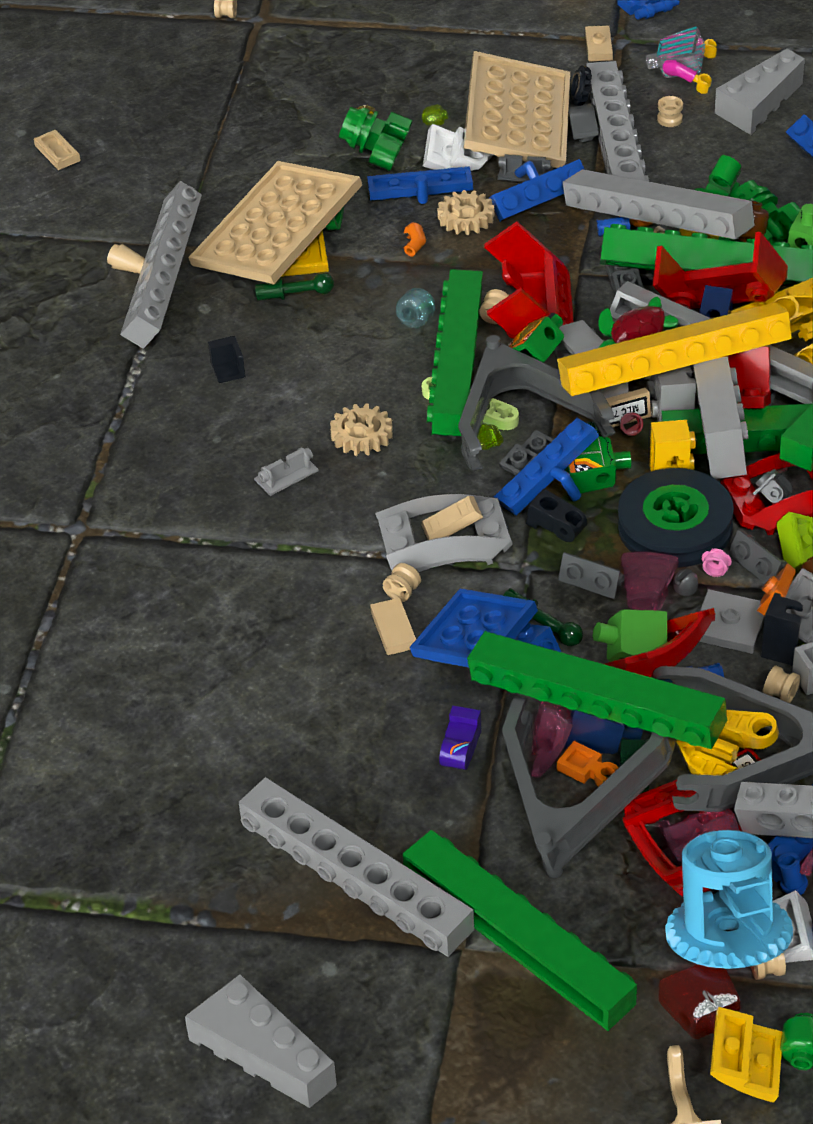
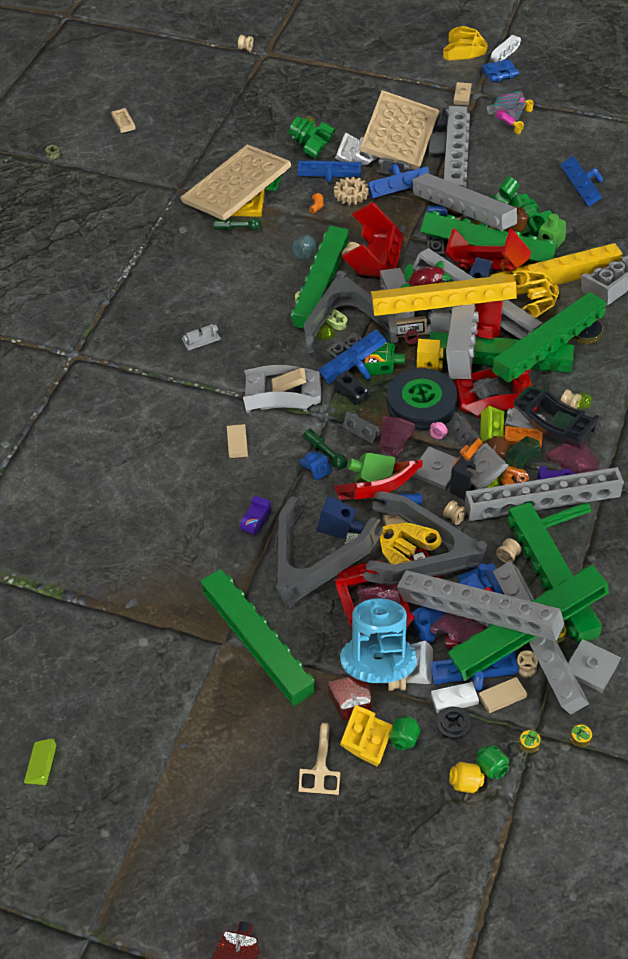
camera: 10 degrees right, 5 degrees up
tan cone [107,244,145,274] -> none
light grey brick [120,181,202,349] -> none
light grey wedge [185,975,337,1108] -> none
black panel [208,336,246,383] -> none
light grey brick [239,777,474,957] -> none
tan gear [330,404,393,456] -> none
tan wheel [383,563,421,602] -> none
blue plate [409,589,538,668] -> none
clear neon green piece [422,104,448,125] -> none
green brick [467,631,728,749] -> none
green torso [507,313,564,363] -> none
clear pink slope [531,701,573,778] -> none
orange plate [557,741,619,787] -> none
tan wheel [657,96,683,127] -> none
dark grey hinge [673,569,698,596] -> none
light grey wedge [715,48,805,135] -> none

